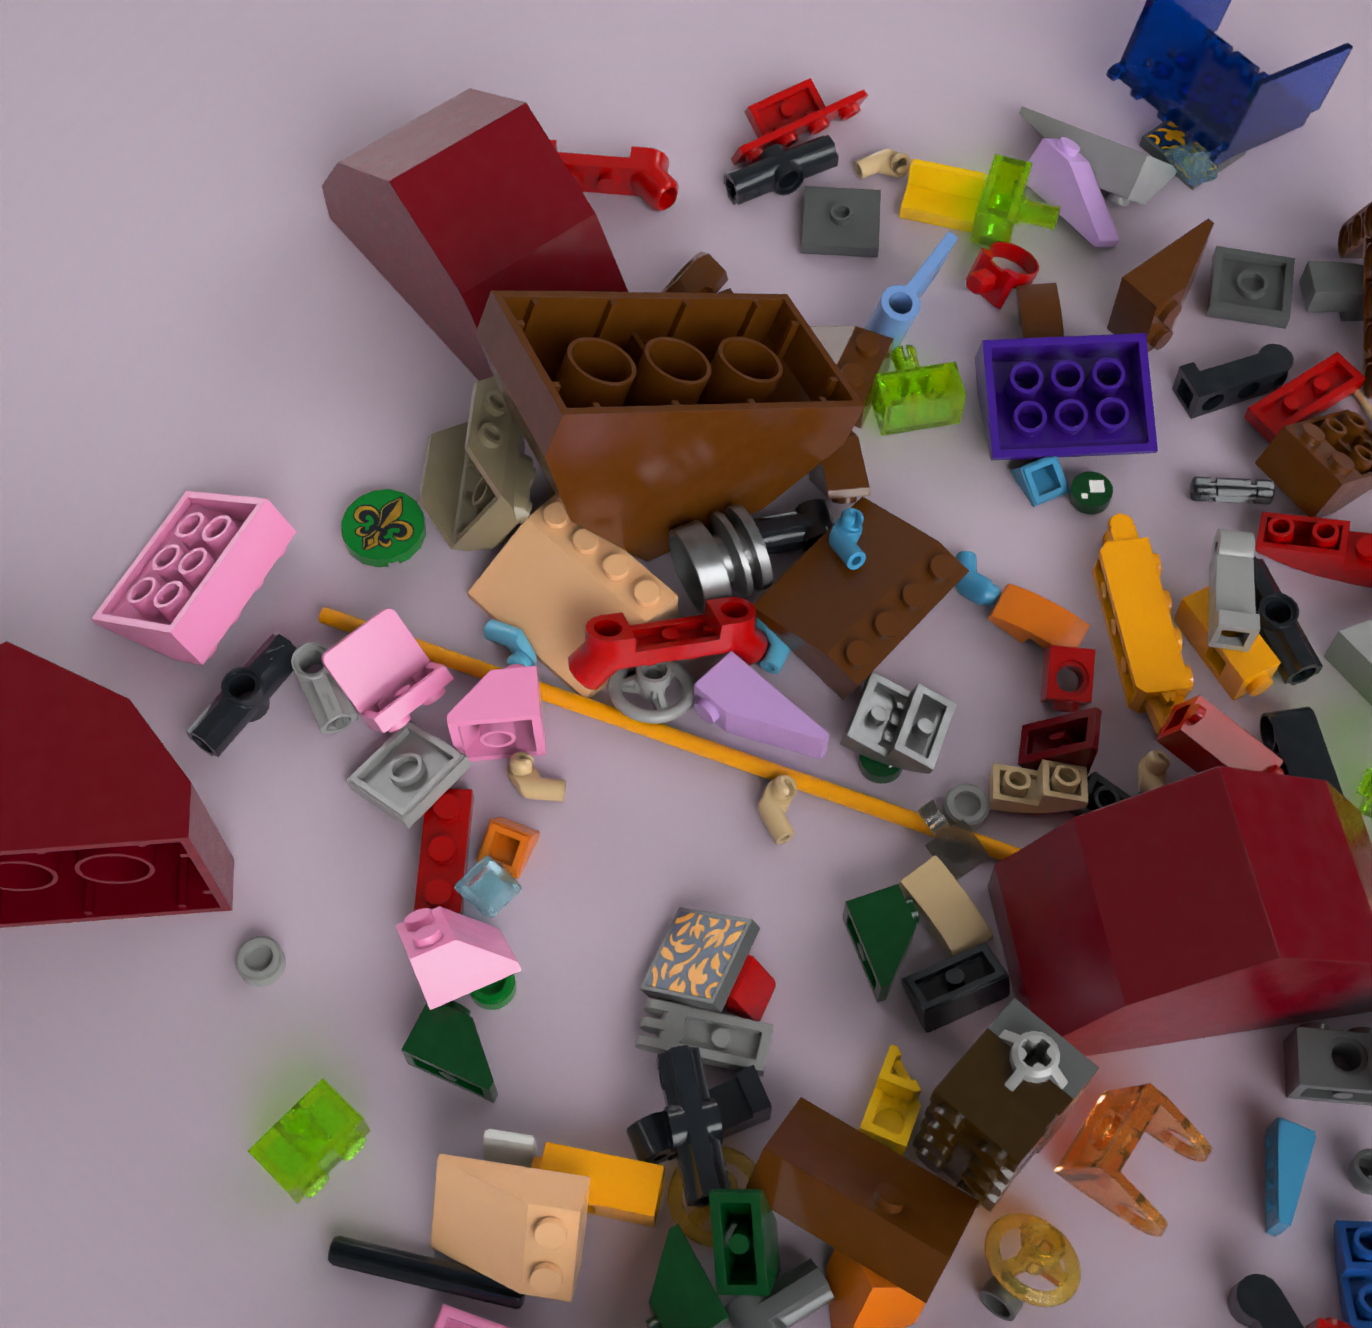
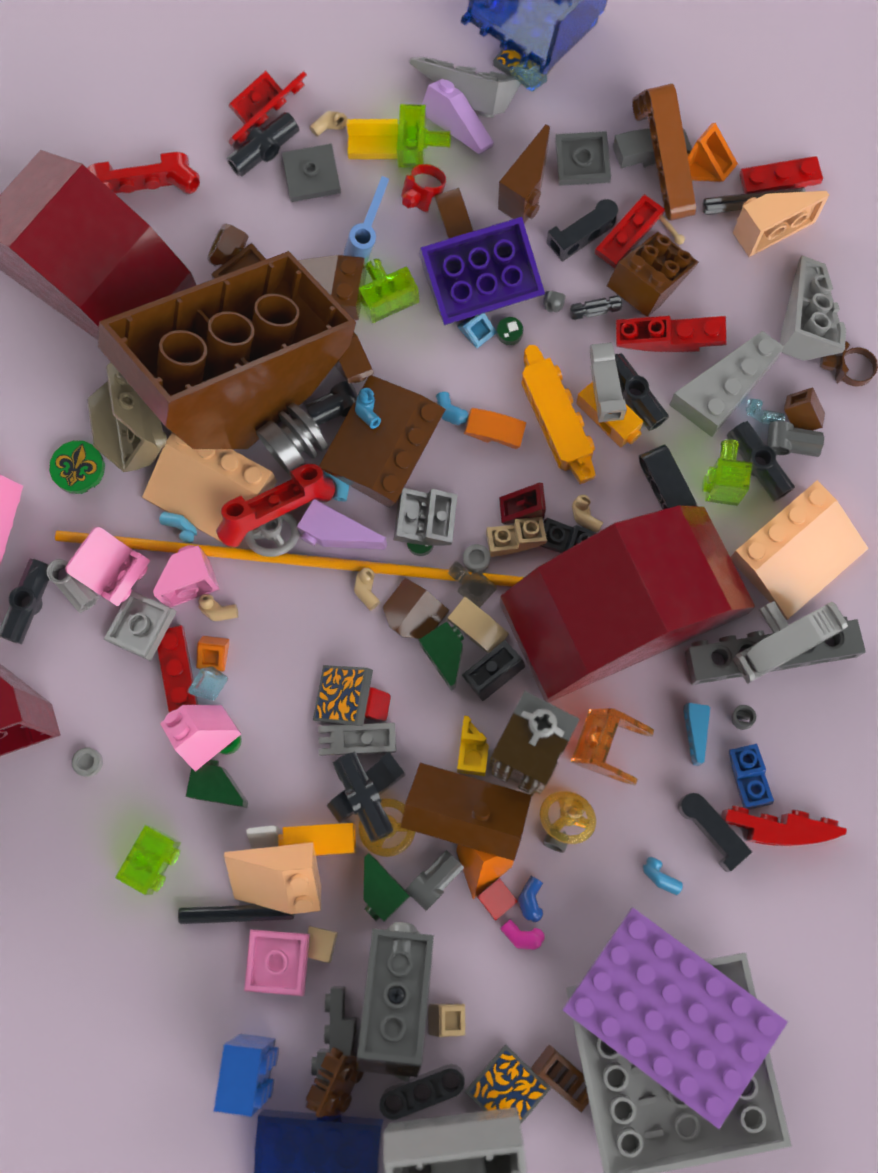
camera: 10 degrees left, 15 degrees up
dark green slope [709,1189,781,1296] -> none
red brick [1040,645,1096,713] -> none
brick [1156,695,1284,774] -> none
none -> reddish brown slope [383,578,449,639]
none -> dark grey hinge [543,291,566,312]

